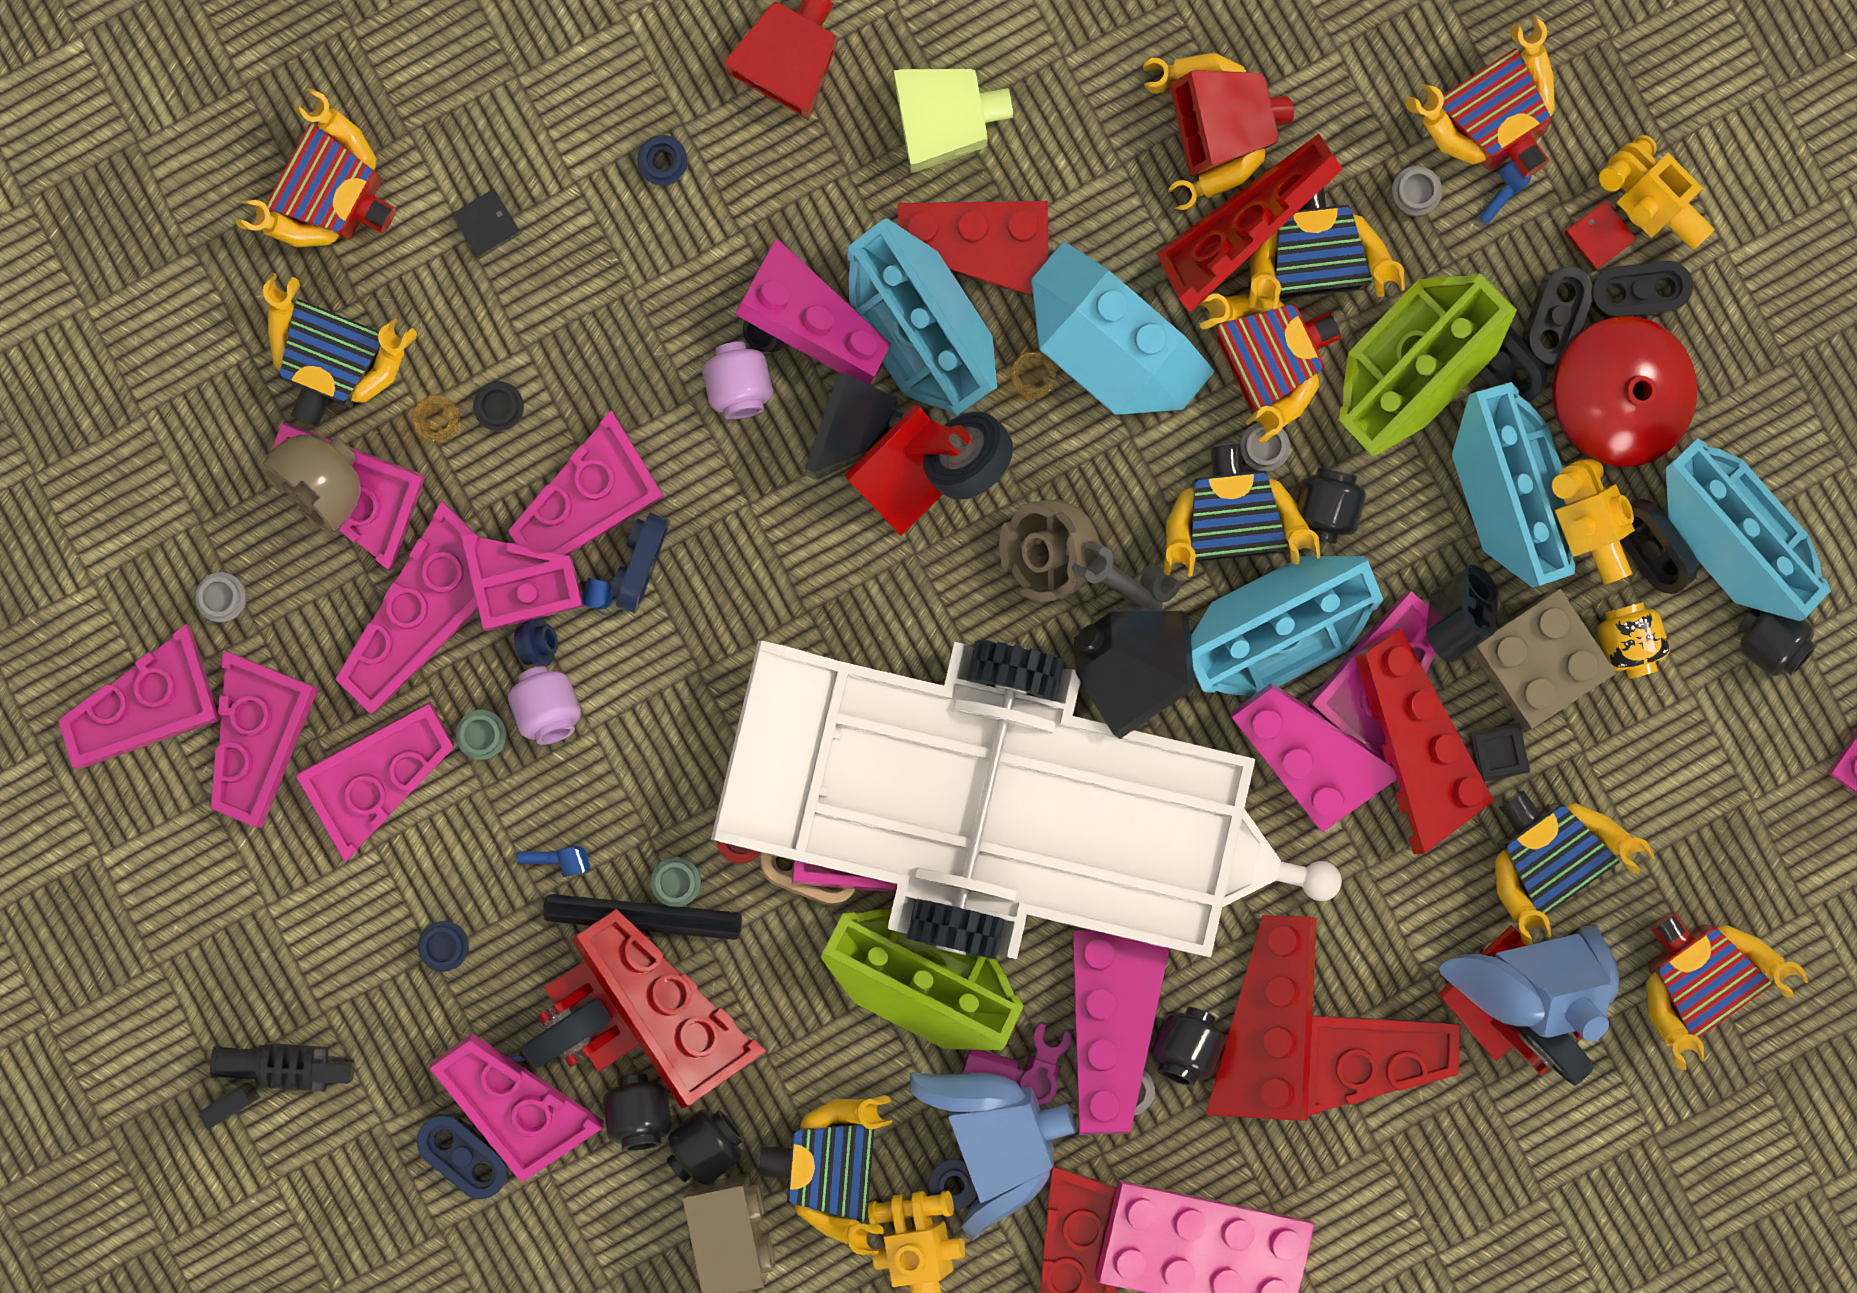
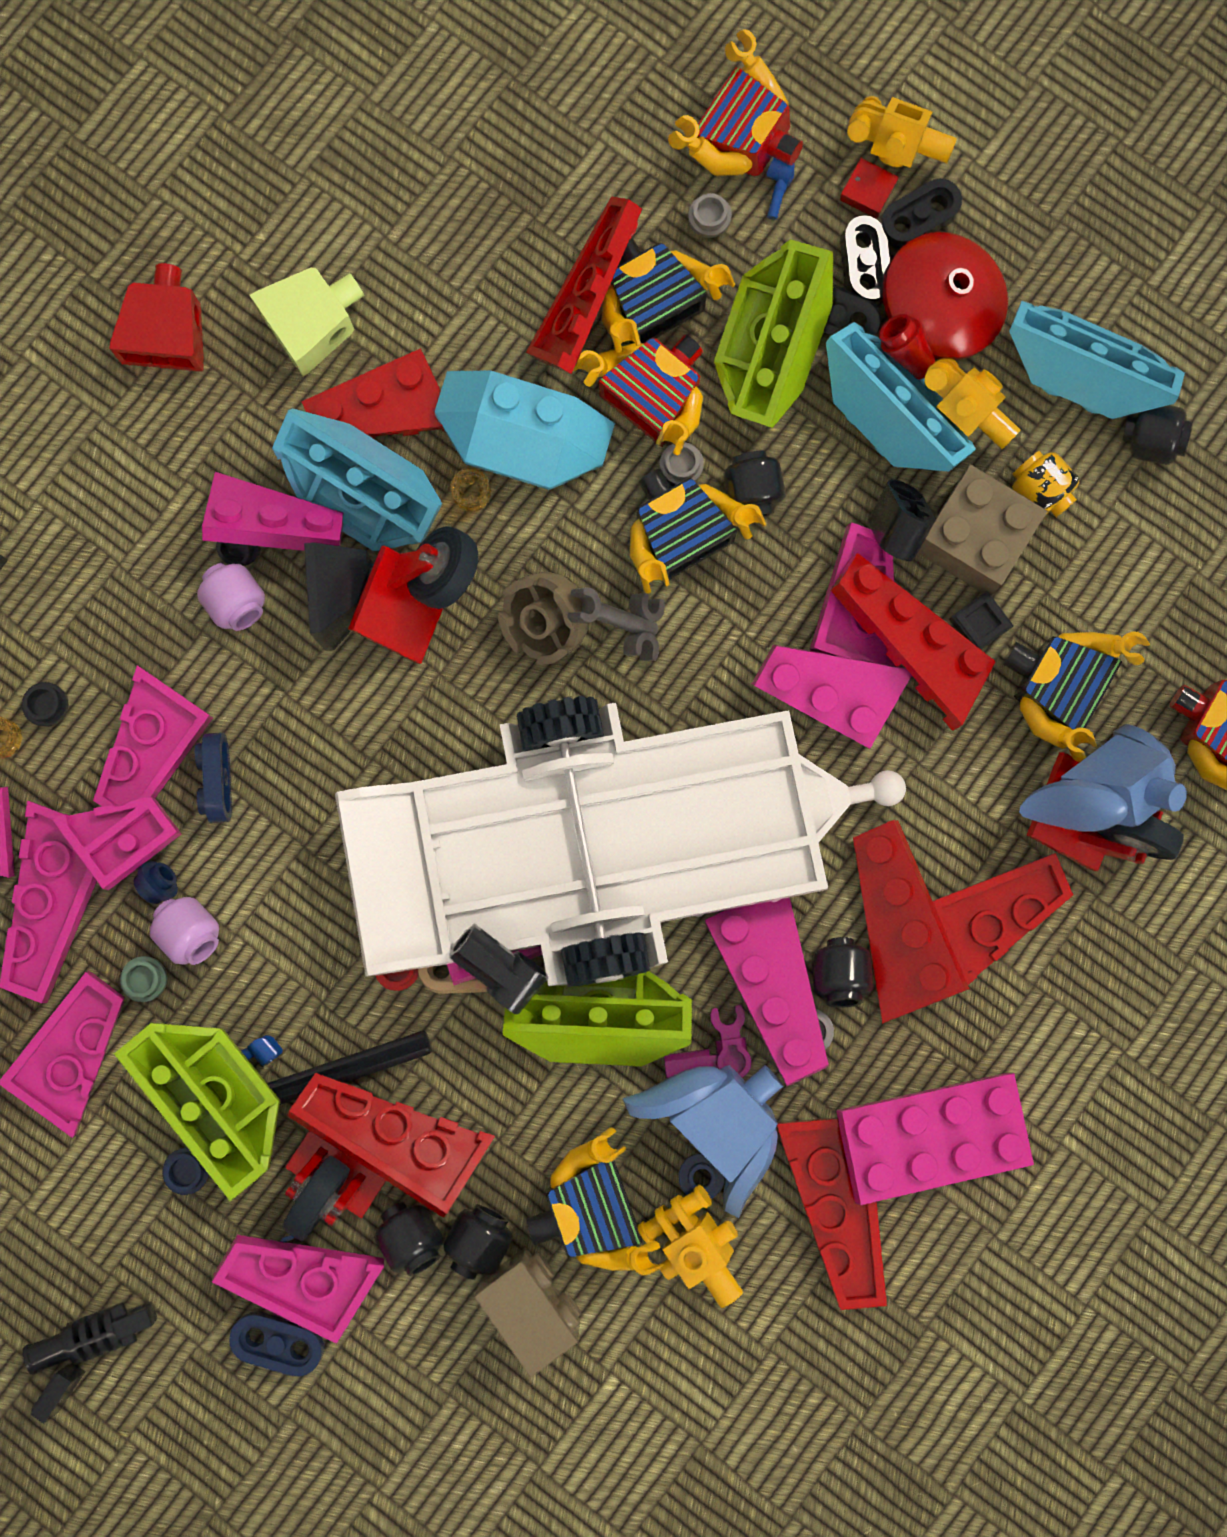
camera: 25 degrees left, 5 degrees down
blue hand [581,578,613,610] -> none
dark blue plate [637,135,688,186] -> none
sand green plate [651,857,701,907] -> none
black slope [1074,611,1195,739] -> none
red torso [1143,53,1294,211] -> none
medium azure wedge [1191,556,1384,696] -> none
black plate [1619,499,1698,594] -> none
none -> lime wedge [114,1023,280,1201]
none -> black piece [449,923,548,1015]
none -> red cone [879,314,936,379]

